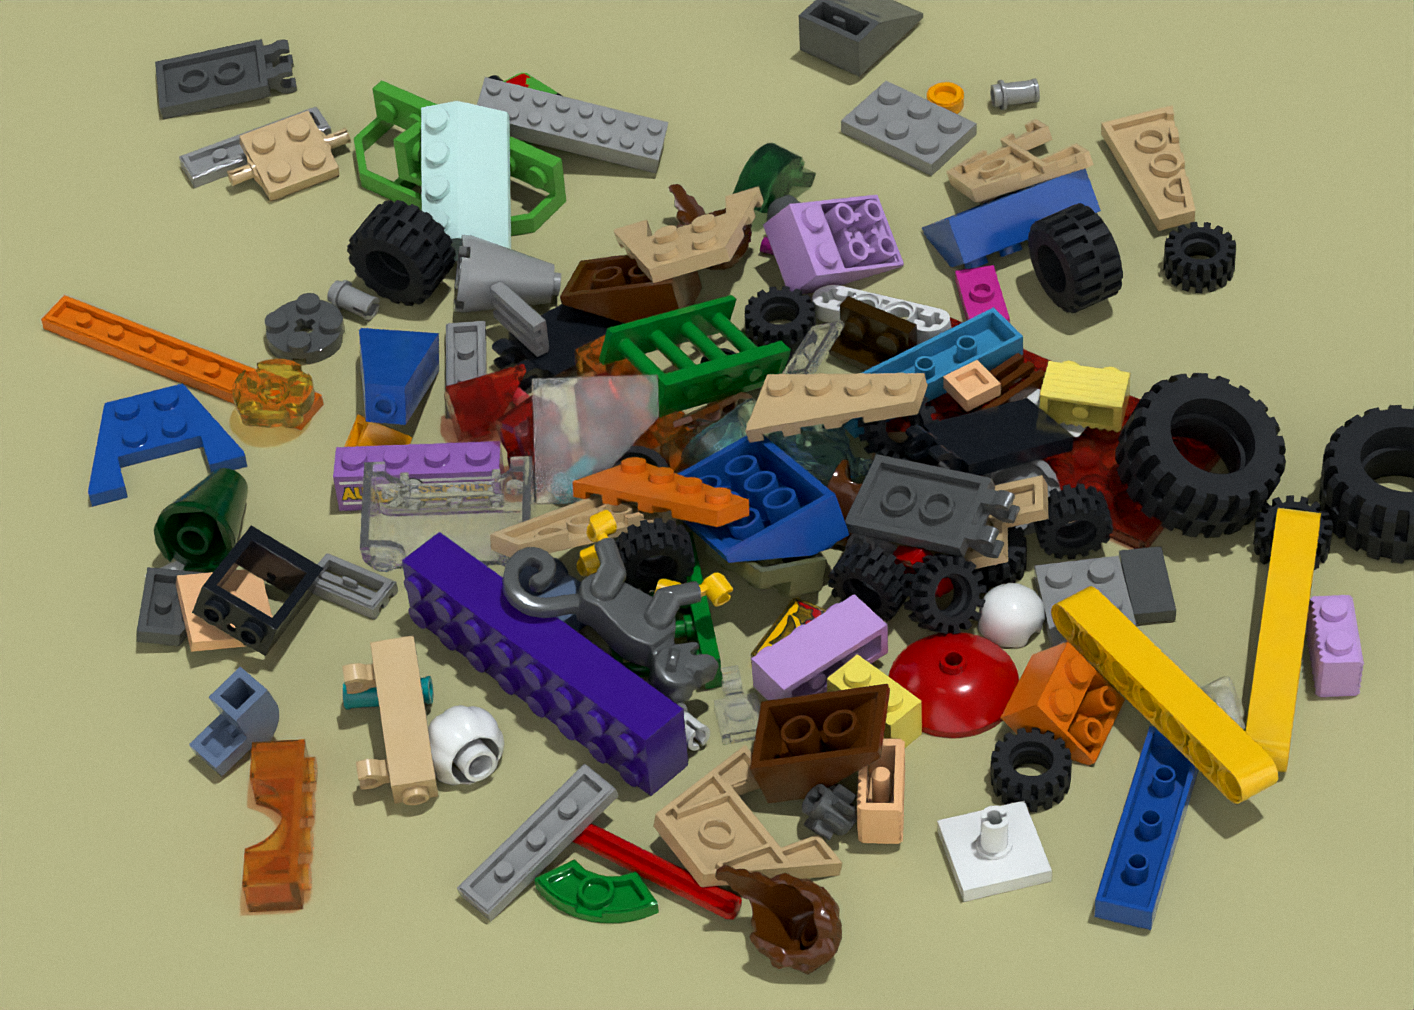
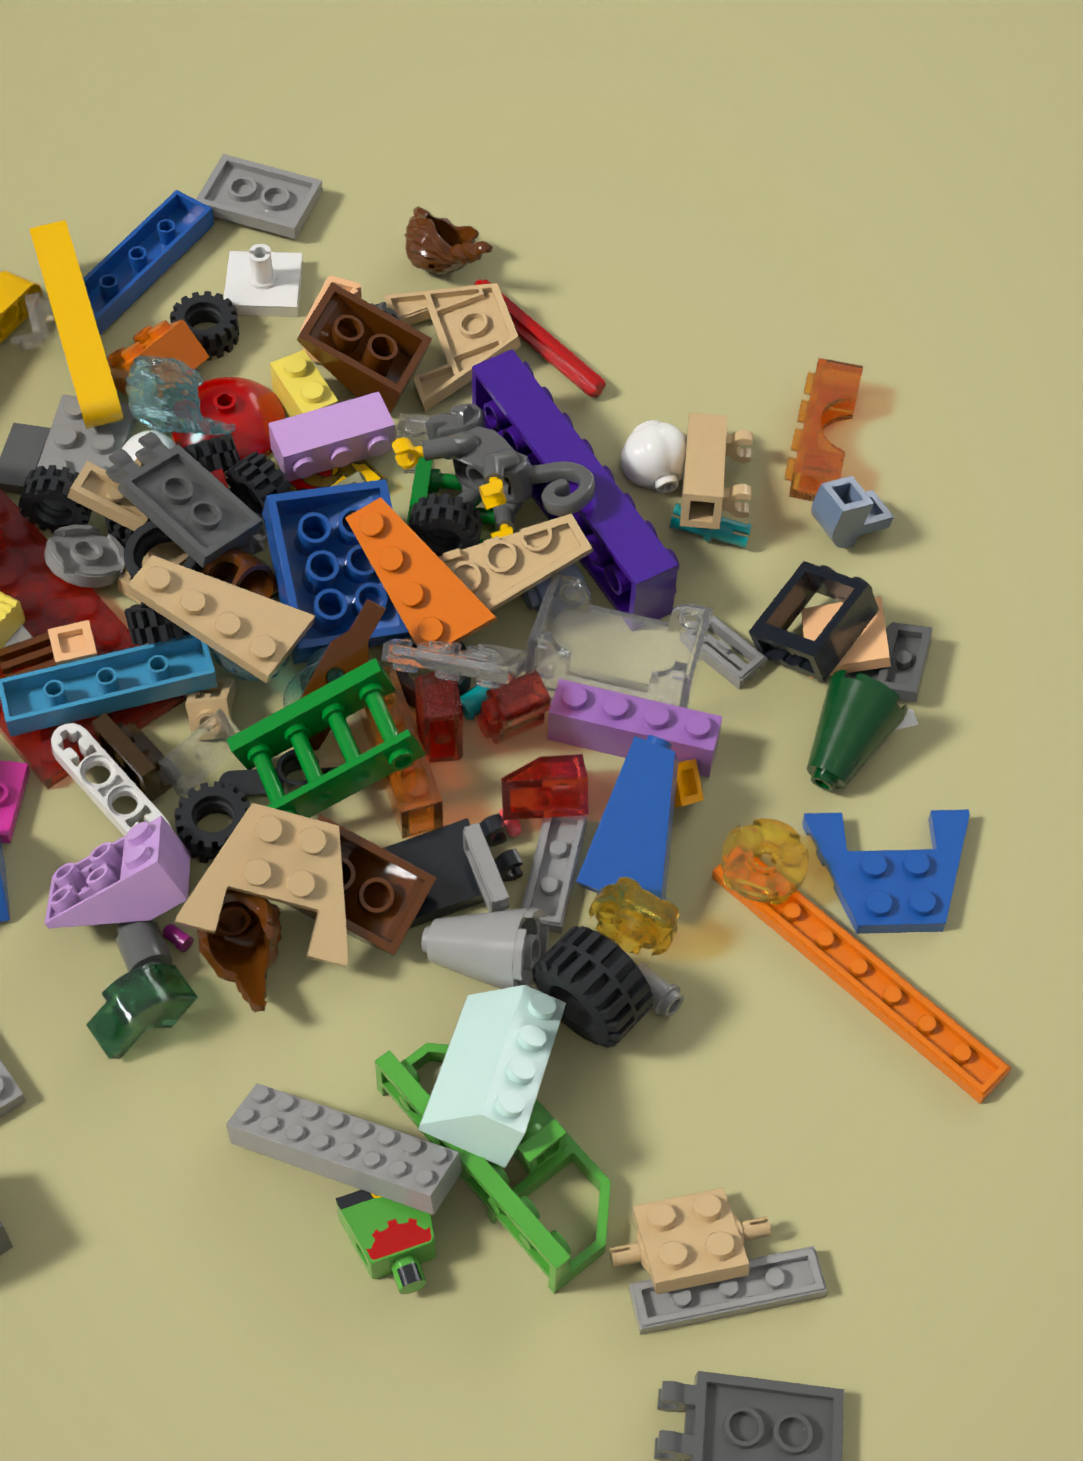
camera: 170 degrees left, 10 degrees up
dark grey plate [265,293,345,364] -> none
light grey tile [457,764,618,921] -> none
green tile [535,859,659,923] -> none
black tile [904,398,1074,476] -> none
none -> clear light blue hair [125,356,236,436]
none -> light grey plate [196,154,323,239]
none -> clear yellow plate [589,877,680,956]

